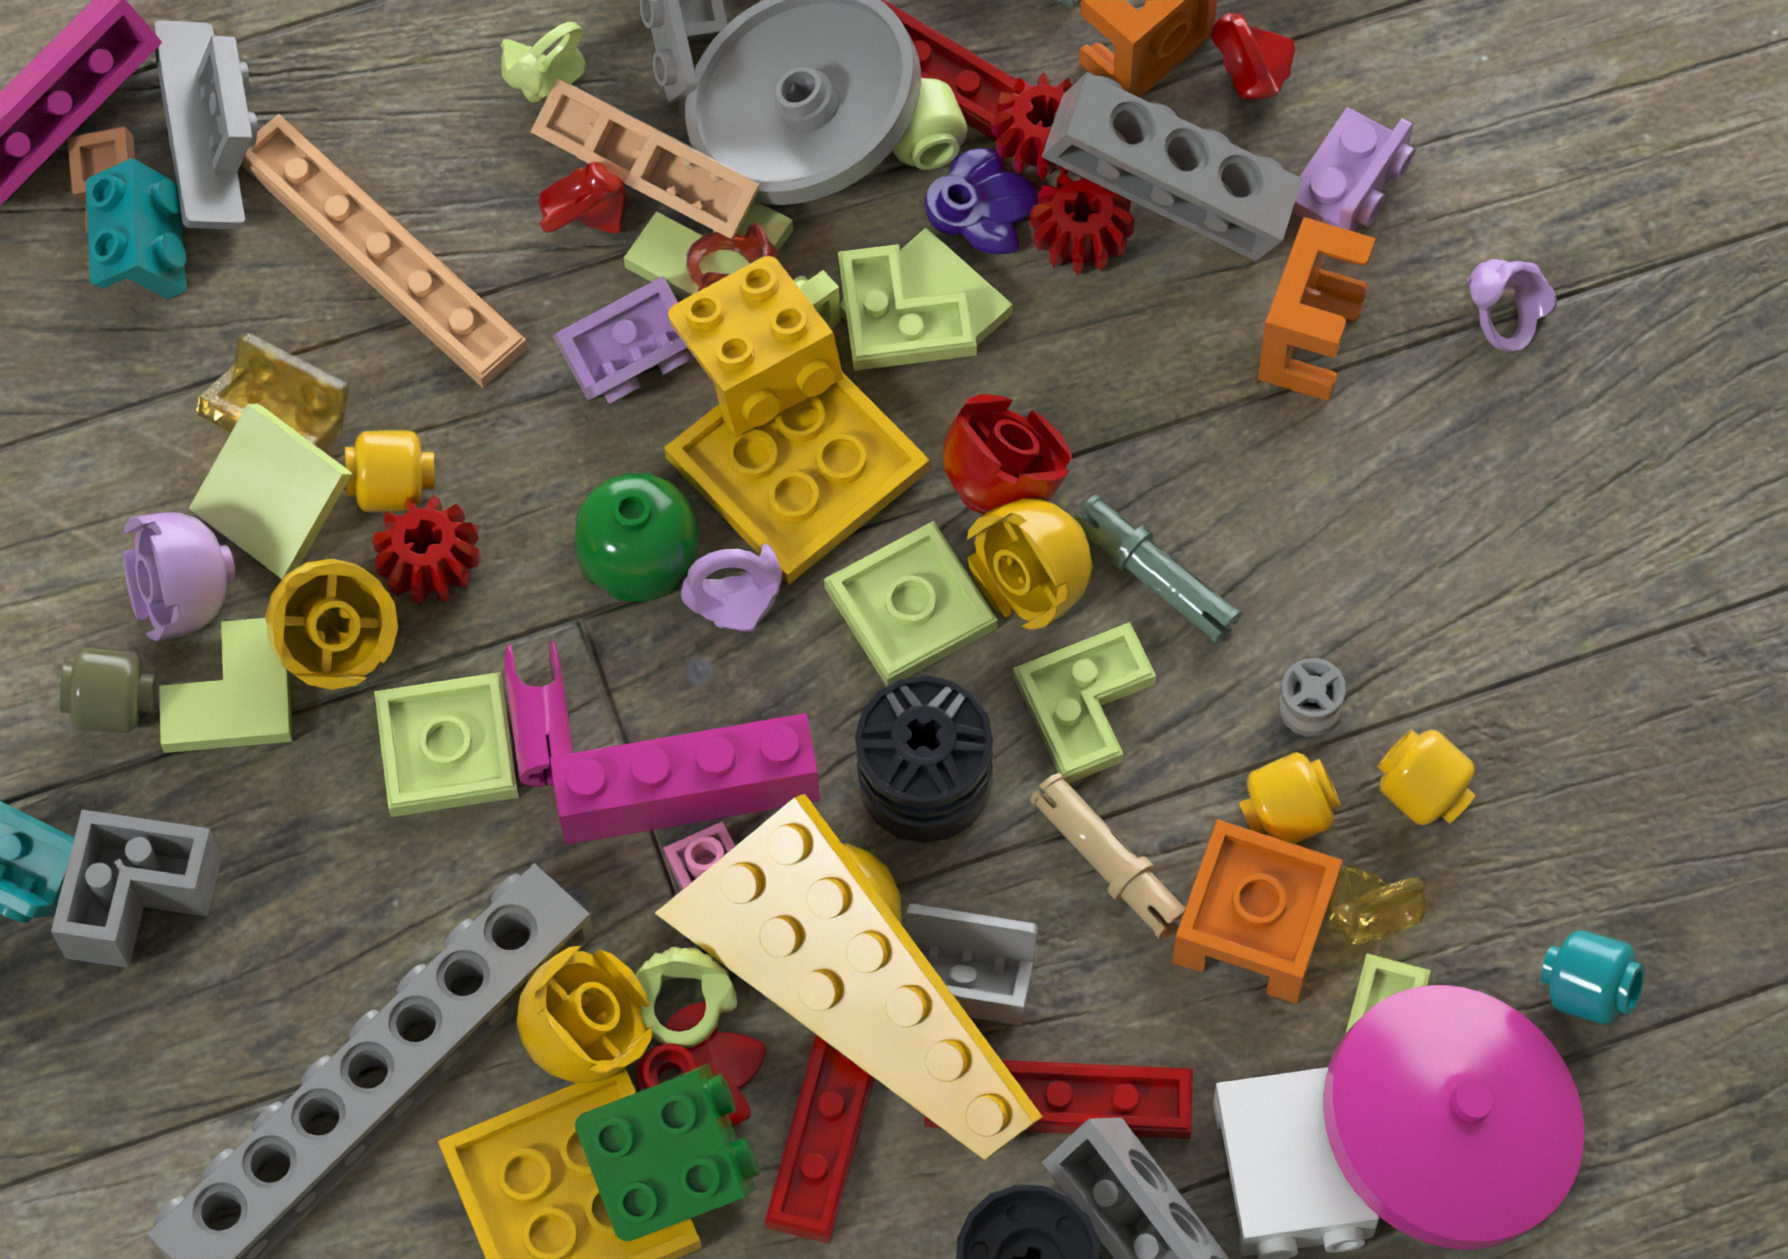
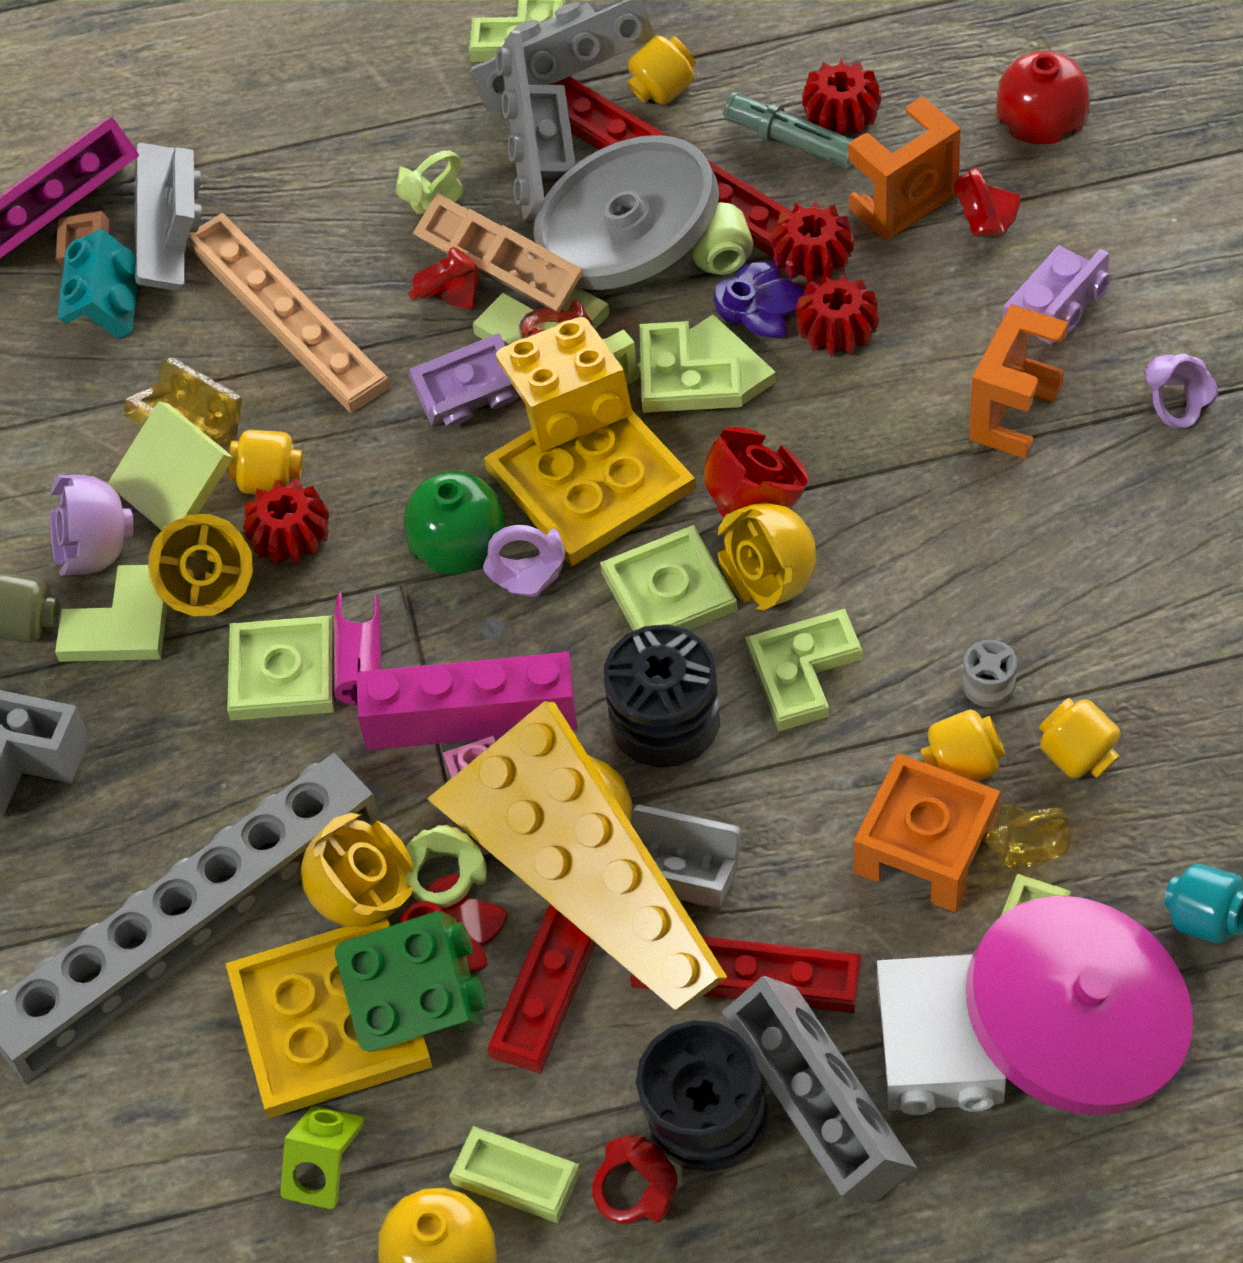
camera: 10 degrees right, 10 degrees down
tan pin [1030,773,1186,941] -> none
light grey brick [1042,72,1302,261] -> none
sand green pin [1074,494,1242,644] -> none

